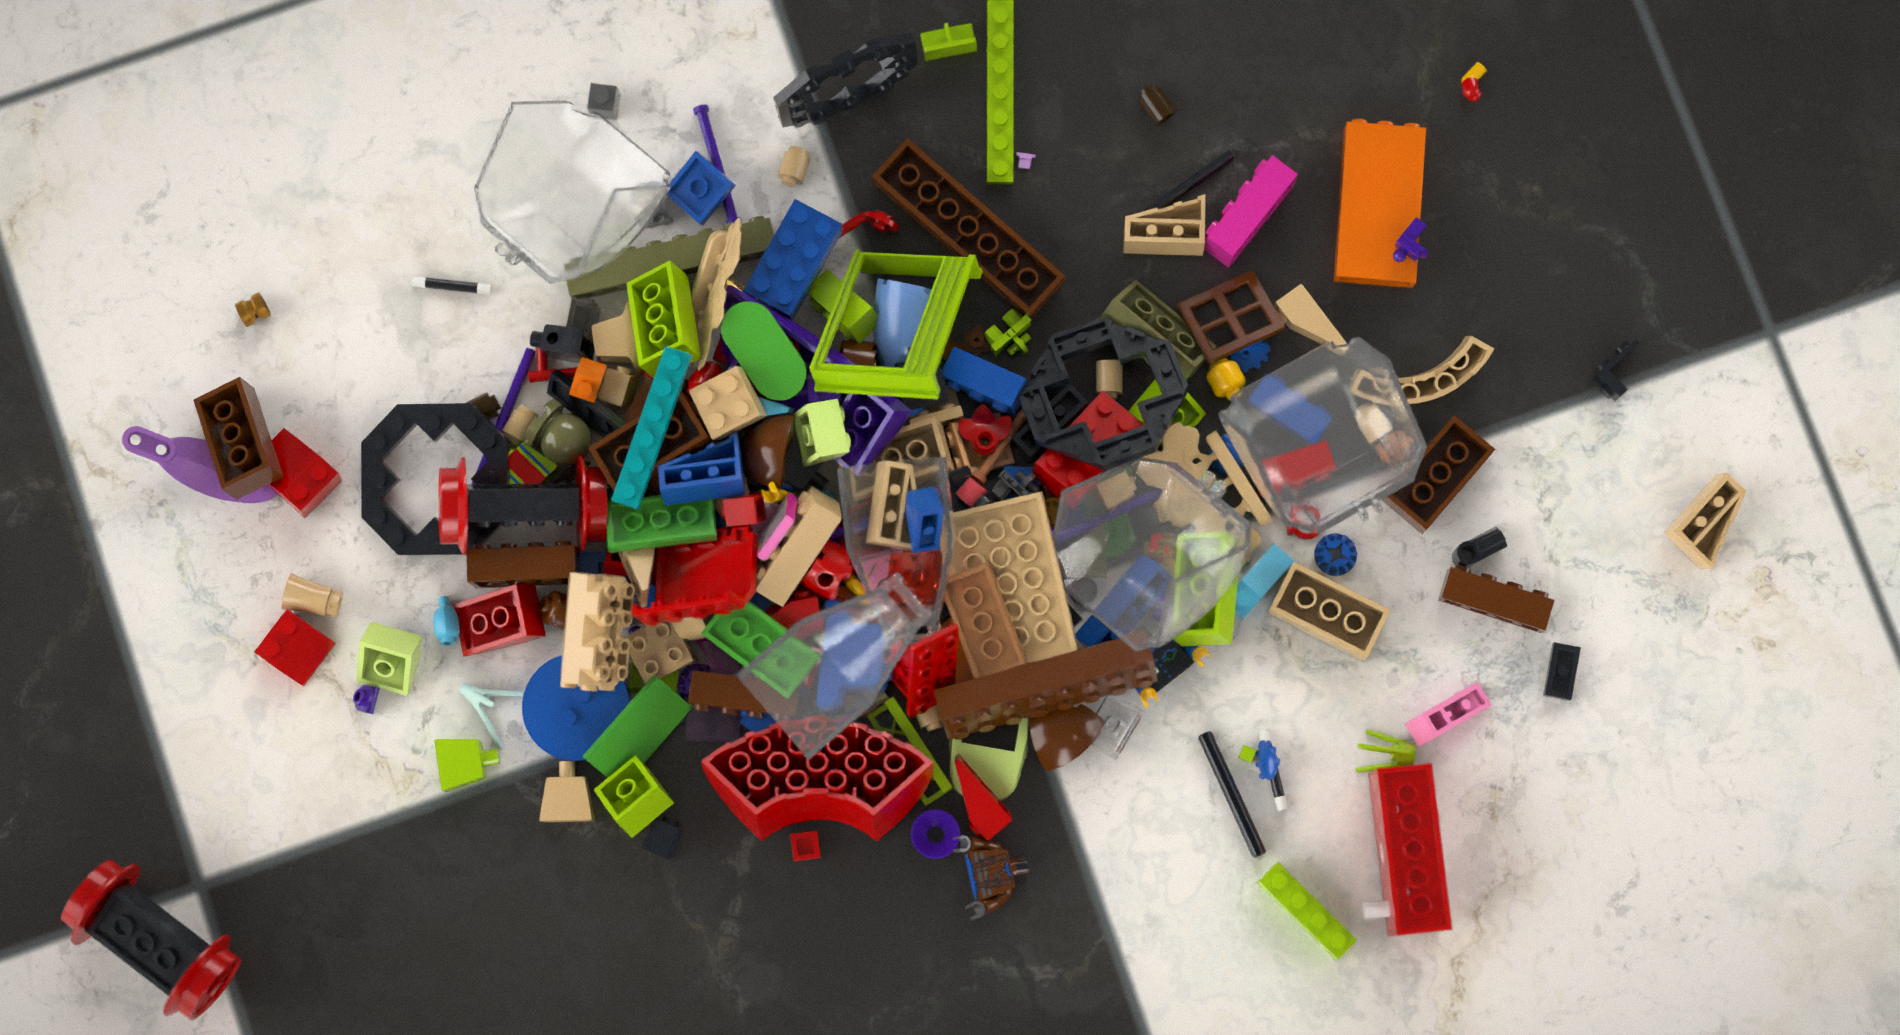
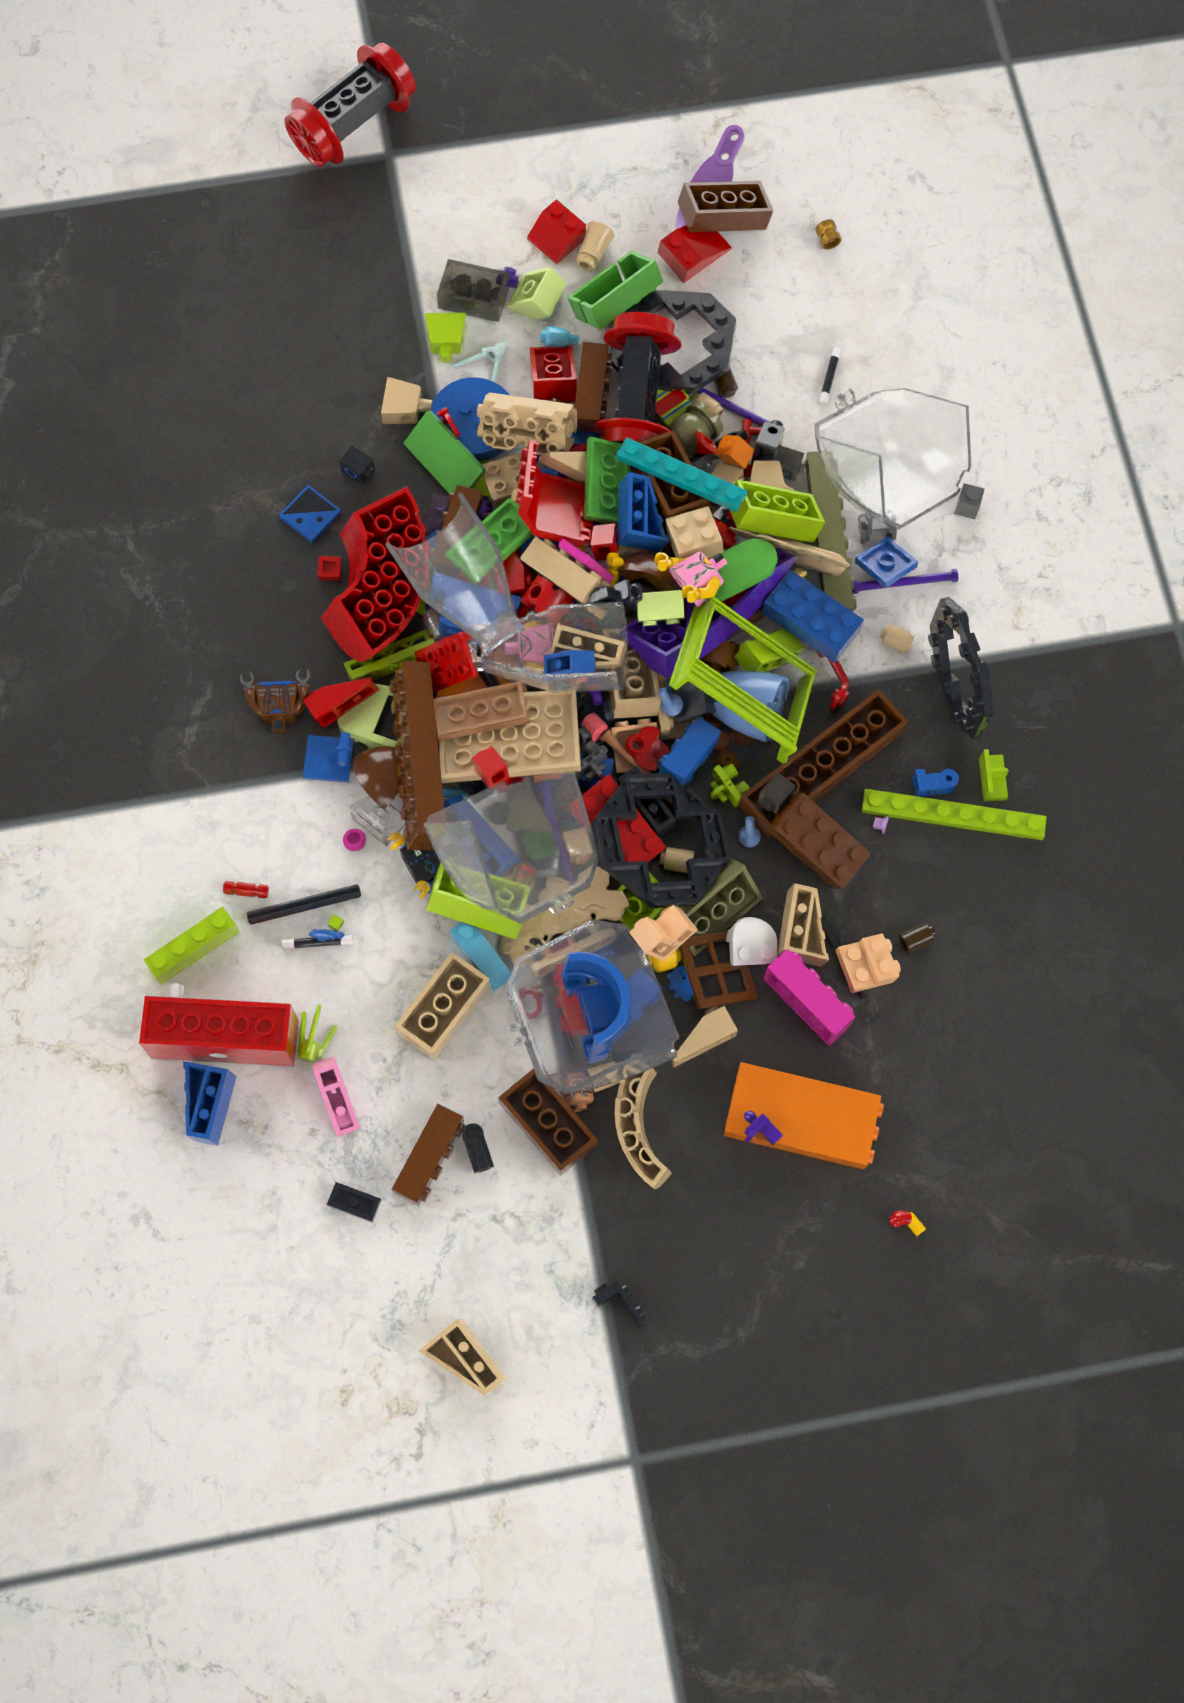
camera: 90 degrees right, 10 degrees down
lime brick [594,755,674,838] -> none
clear red tile [884,550,943,608] -> none
dark purple piece [911,809,960,859] -> none
blue gear [1314,533,1358,576] -> none
none -> blue wedge [183,1061,237,1146]
none -> red axle [223,881,269,899]
none -> blue tile [279,485,342,544]
none -> blue plate [303,732,354,783]
none -> dark pink plate [343,829,366,852]
none -> clear smoke brick [437,259,510,322]
none -> red piece [437,408,461,437]
none -> red brick [472,746,509,789]
none -> blue piece [561,952,632,1064]
none -> bright green piece [567,250,664,330]
none -> black plate [589,580,643,611]
none -> light nougat brick [629,905,698,961]
none -> torso [654,552,727,607]
none -> medium blue plate [658,687,683,717]
none -> red slope [695,430,717,455]
none -> white slope [726,917,778,966]
none -> medium blue plate [738,816,761,847]
none -> clear smoke brick [758,772,796,814]
none -> reddish brown brick [766,793,871,889]
none -> light nougat plate [835,933,901,993]
none -> blue leg [912,769,959,797]

